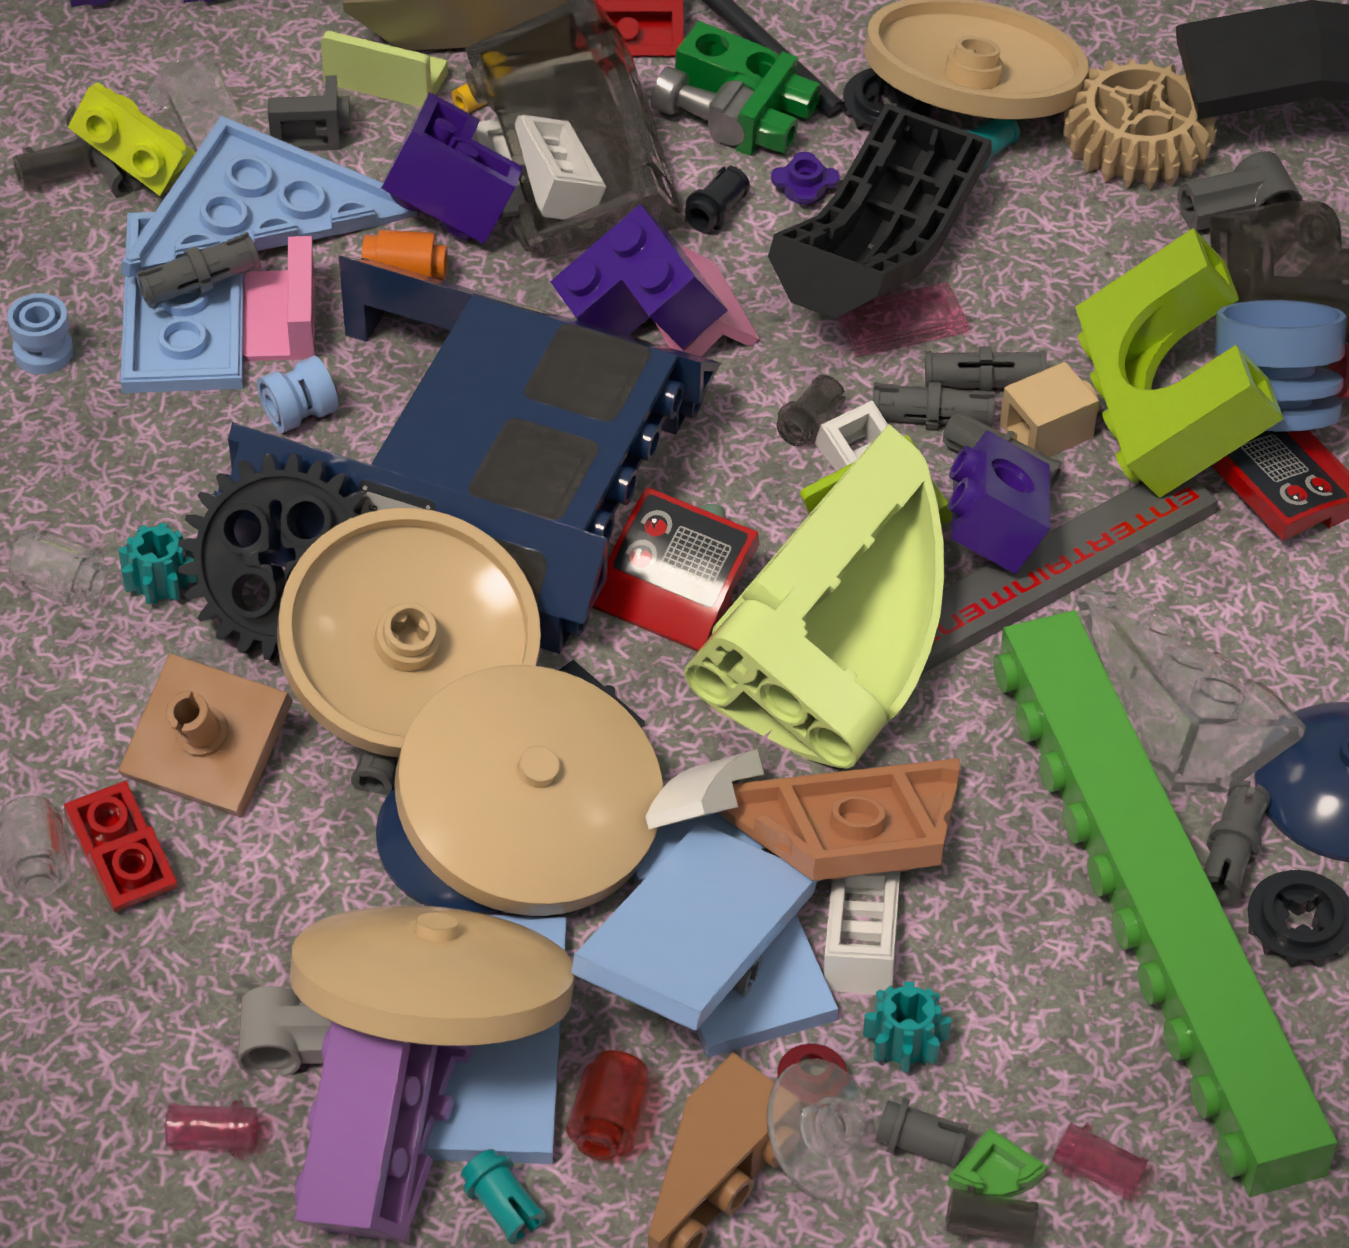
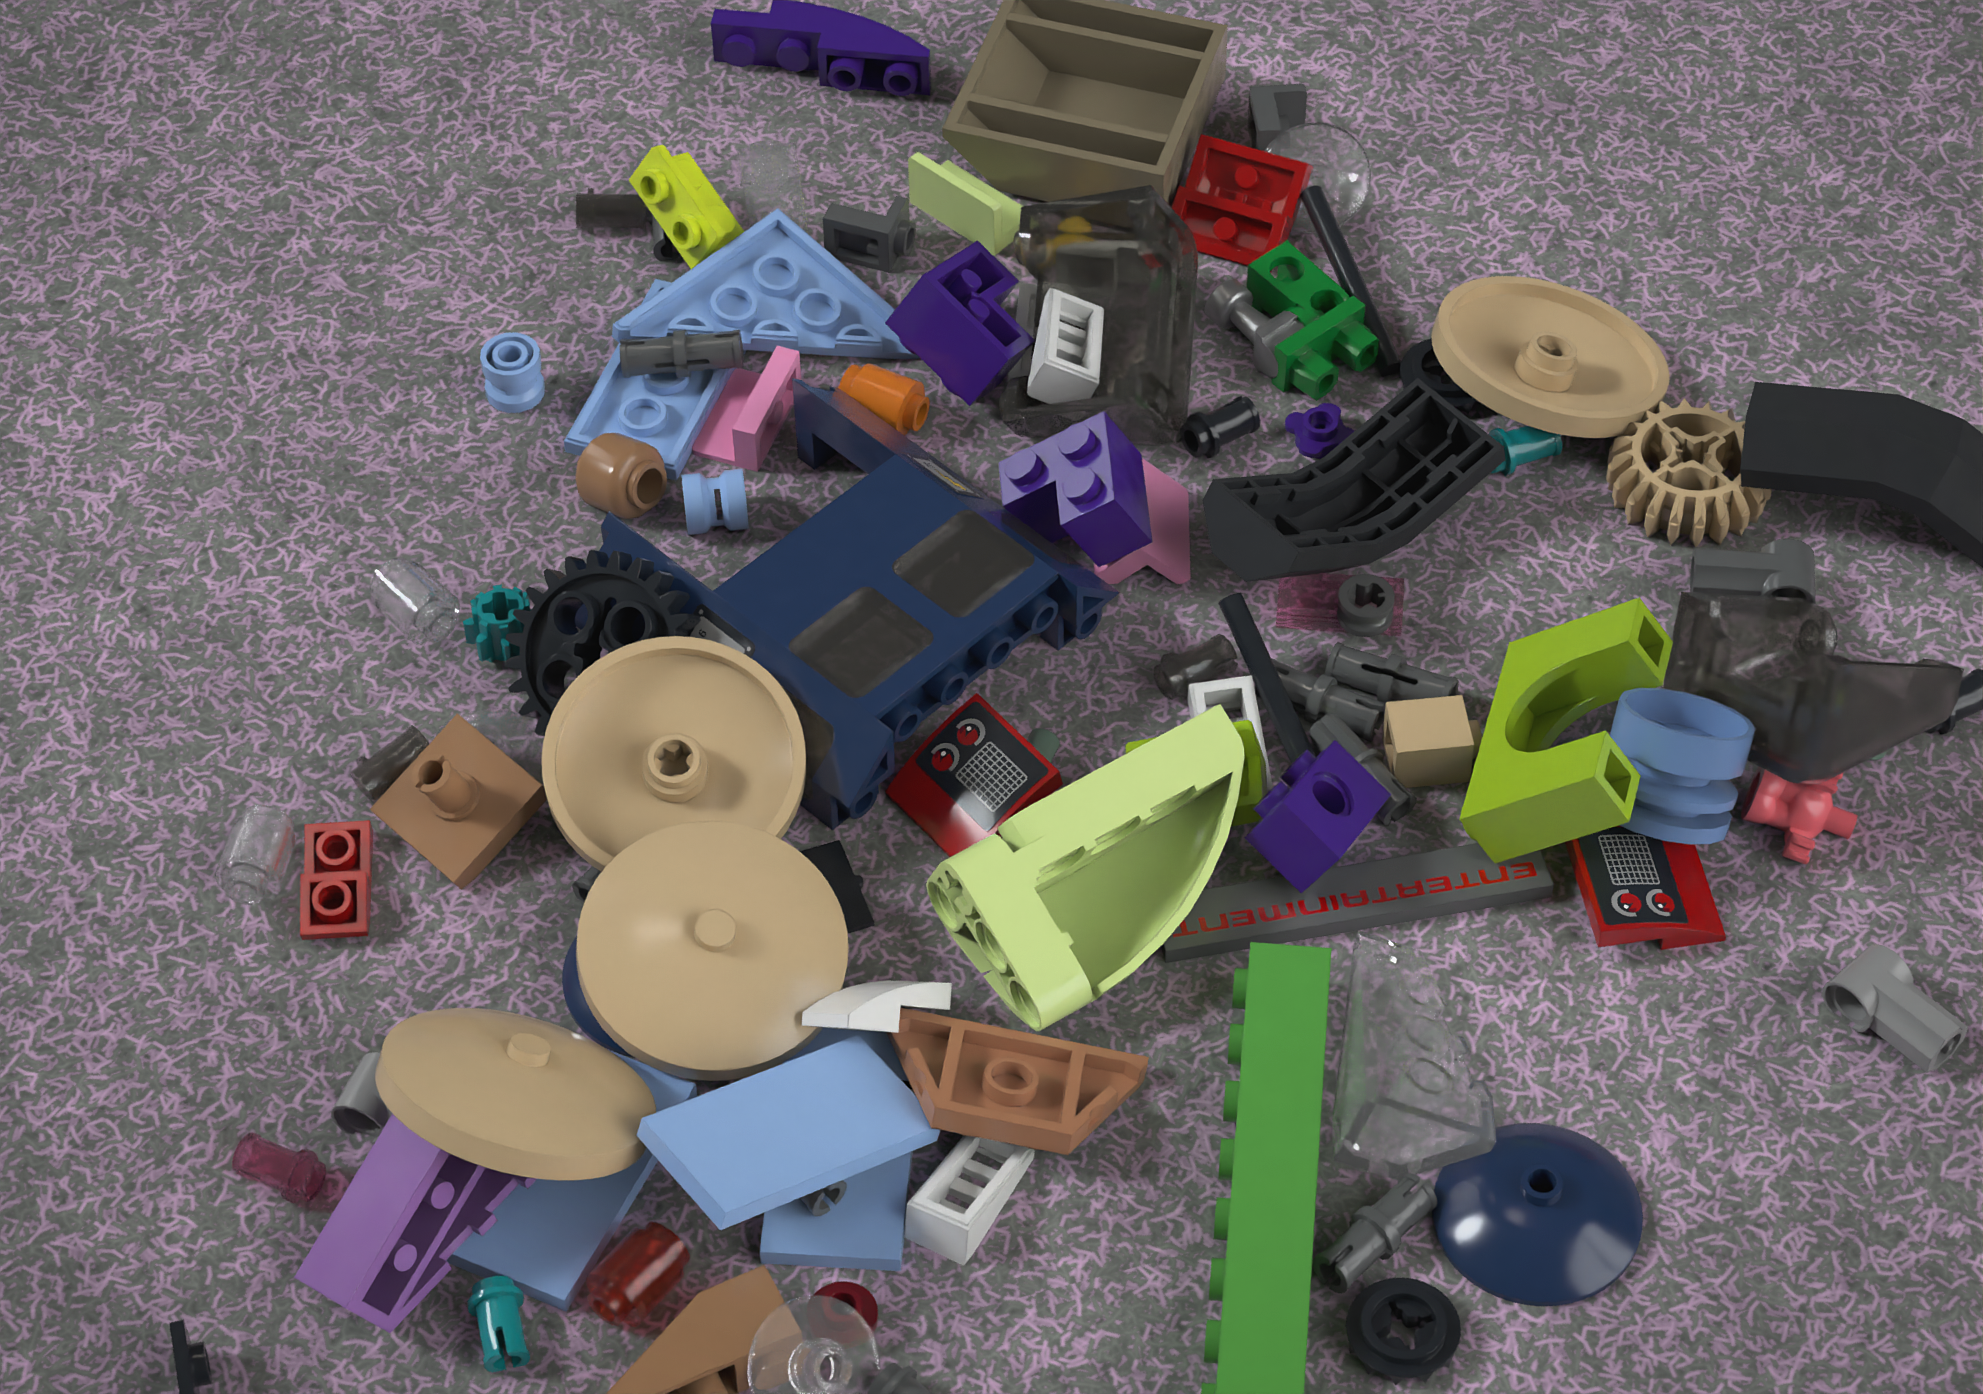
camera: 25 degrees right, 0 degrees up
teal gear [863,981,951,1073] -> none
none -> clear smoke pin [350,725,429,803]
none -> medium nougat head [575,433,667,519]
none -> black bar [1218,593,1316,764]
none -> dark grey bush [1337,574,1395,637]

